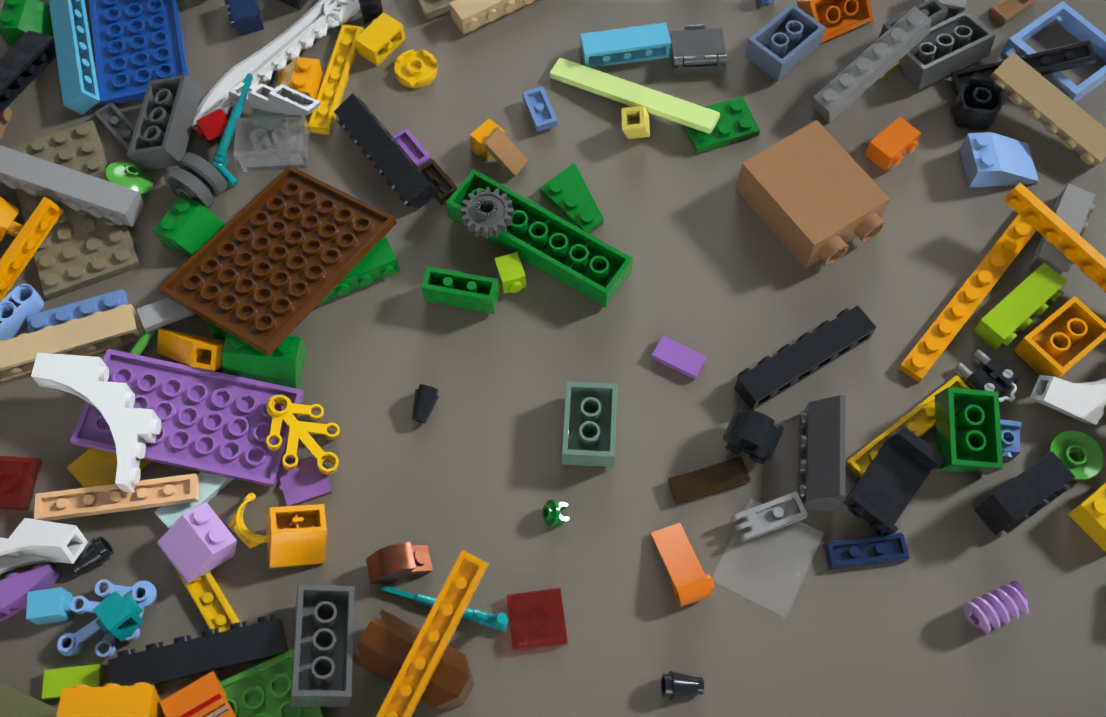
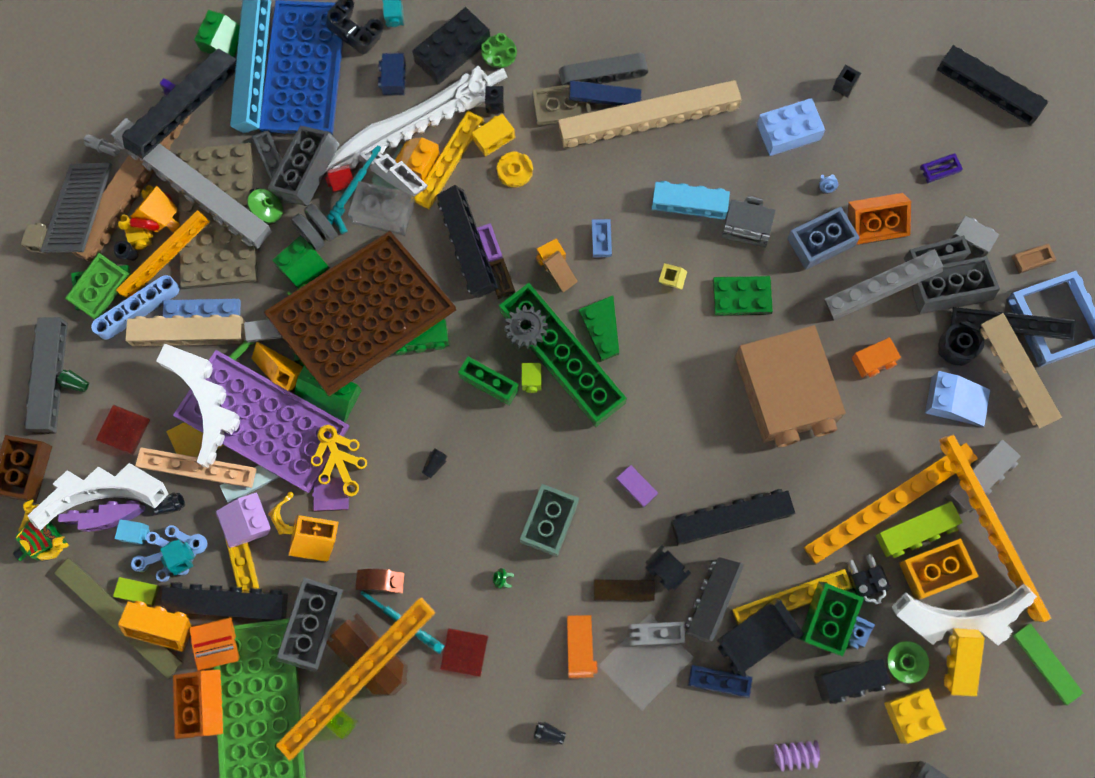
camera: 20 degrees right, 10 degrees up
yellowish green tile [550,58,720,134] -> none

